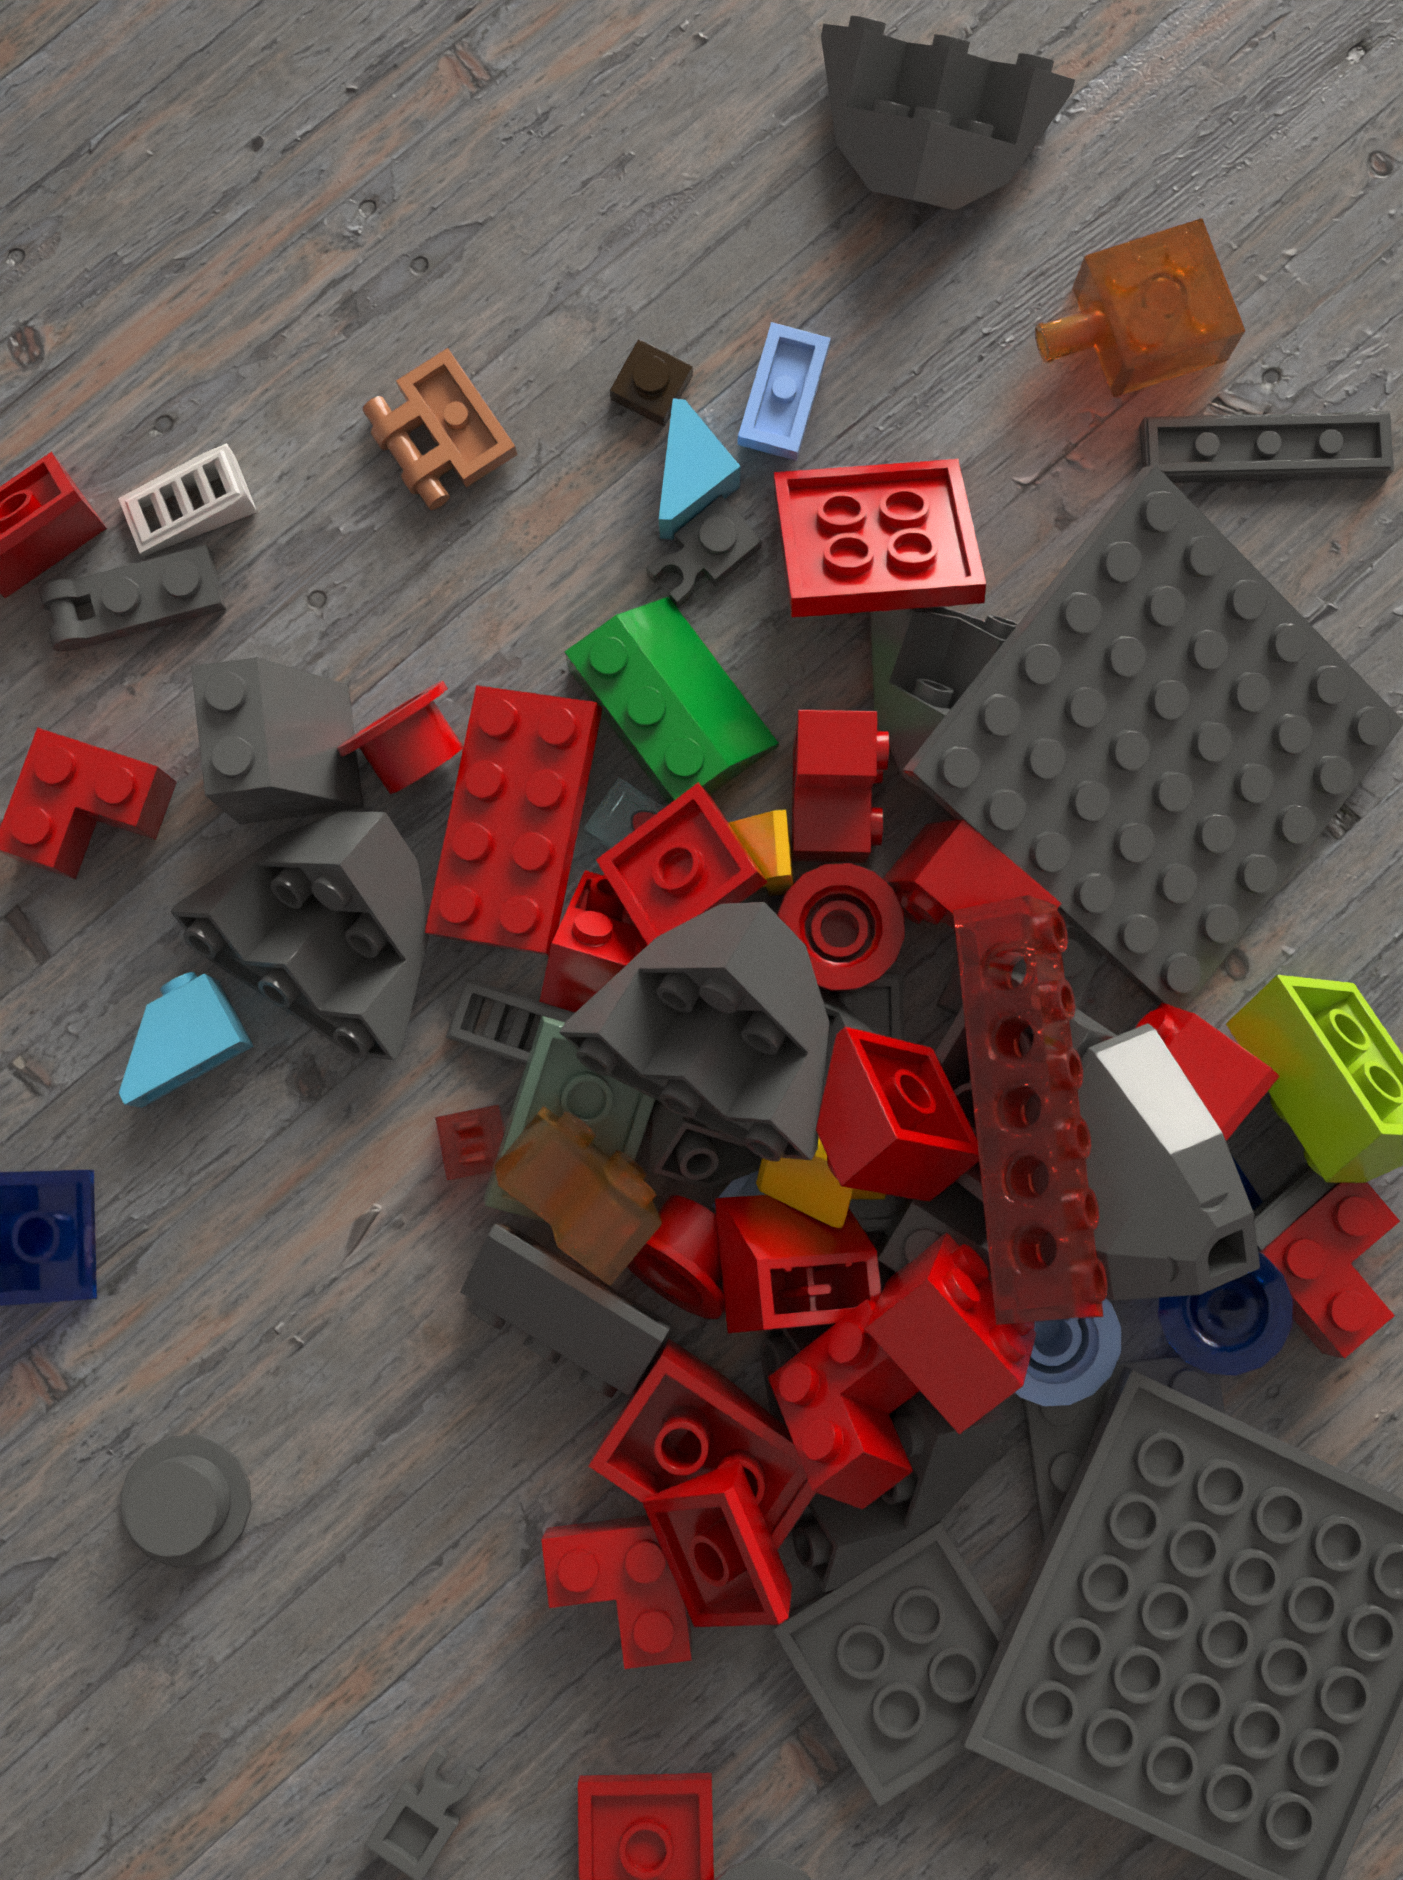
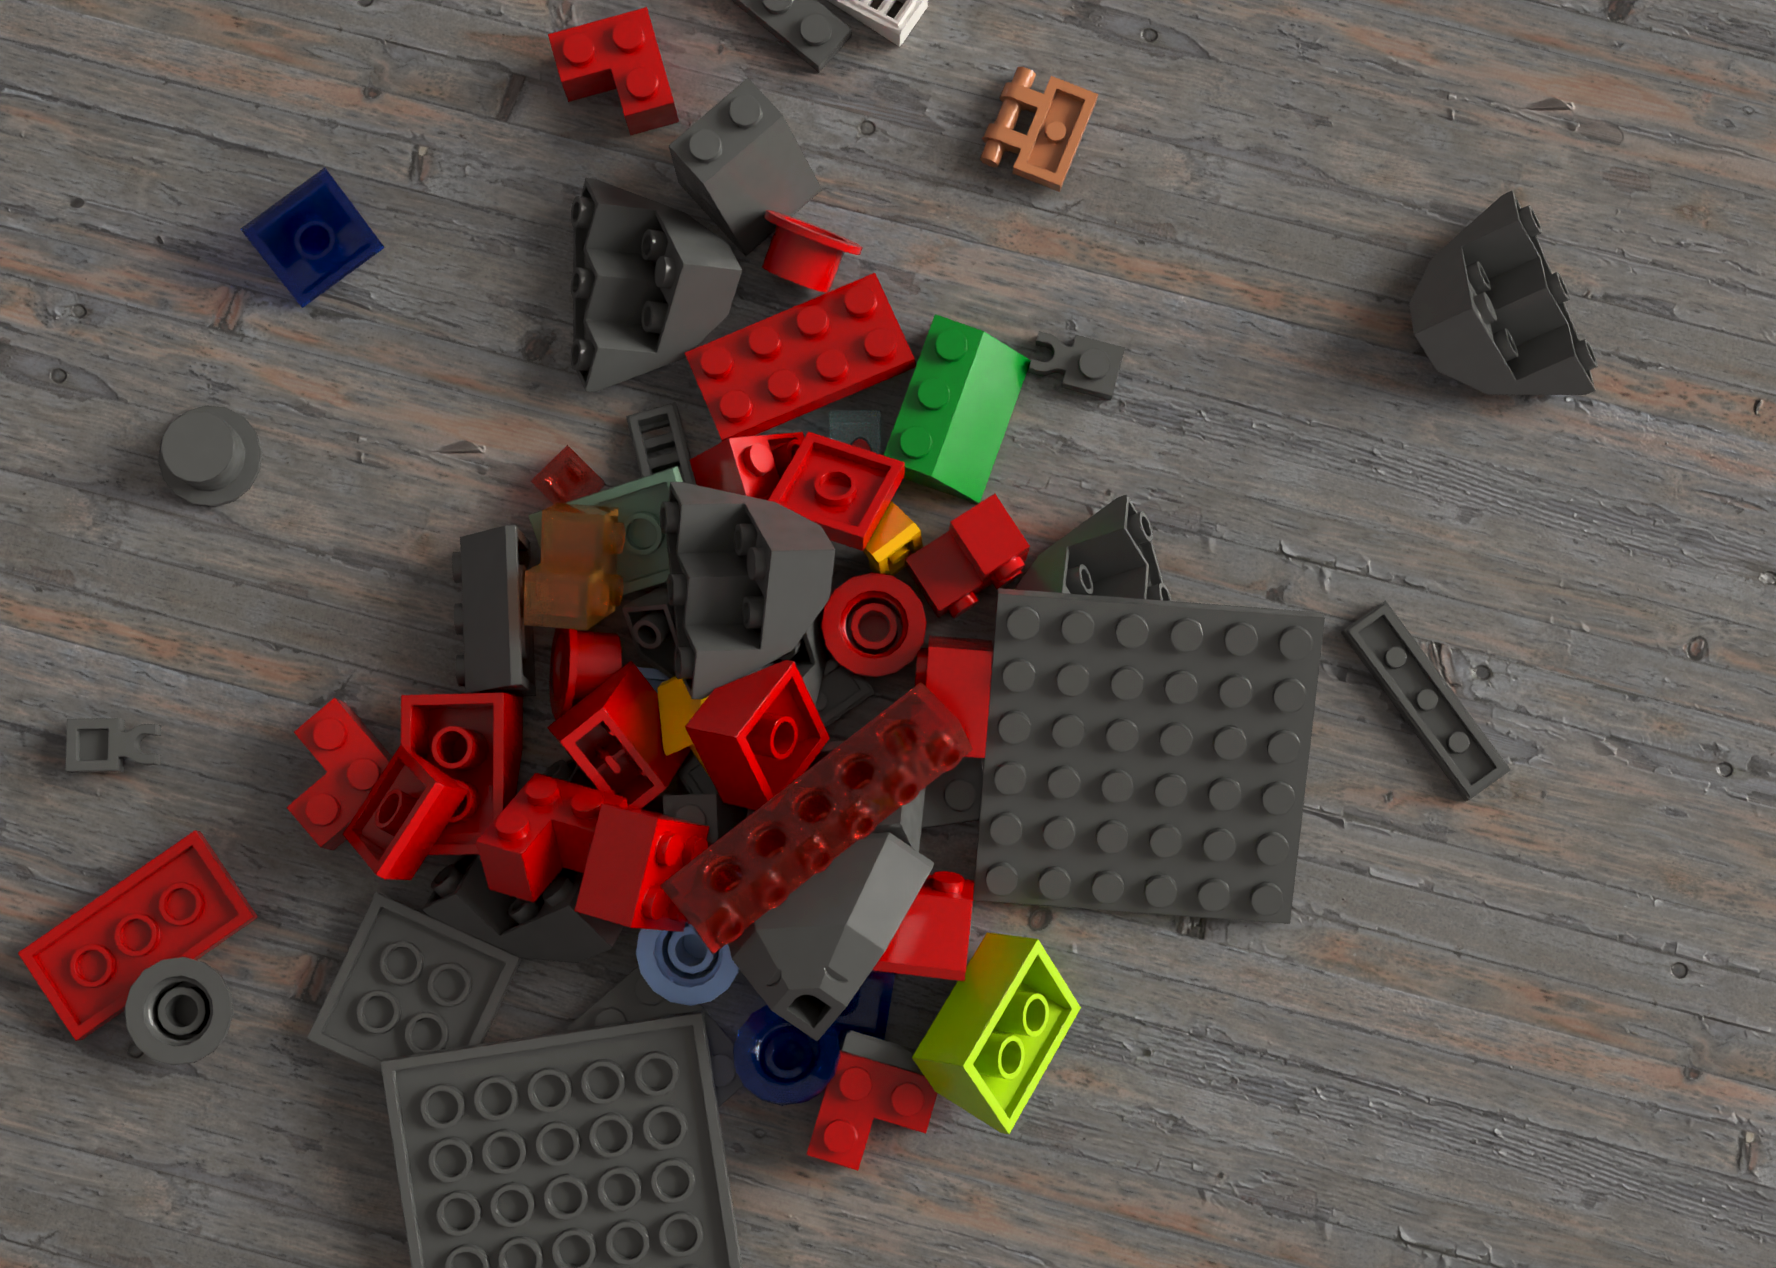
camera: 55 degrees right, 0 degrees up
medium azure slope [119,972,254,1108] -> none
dark brown plate [610,339,693,427] -> none
medium azure slope [659,398,741,540] -> none
light blue plate [738,322,831,461] -> none
plate [774,459,986,618] -> none
clear orange brick [1035,218,1245,398] -> none

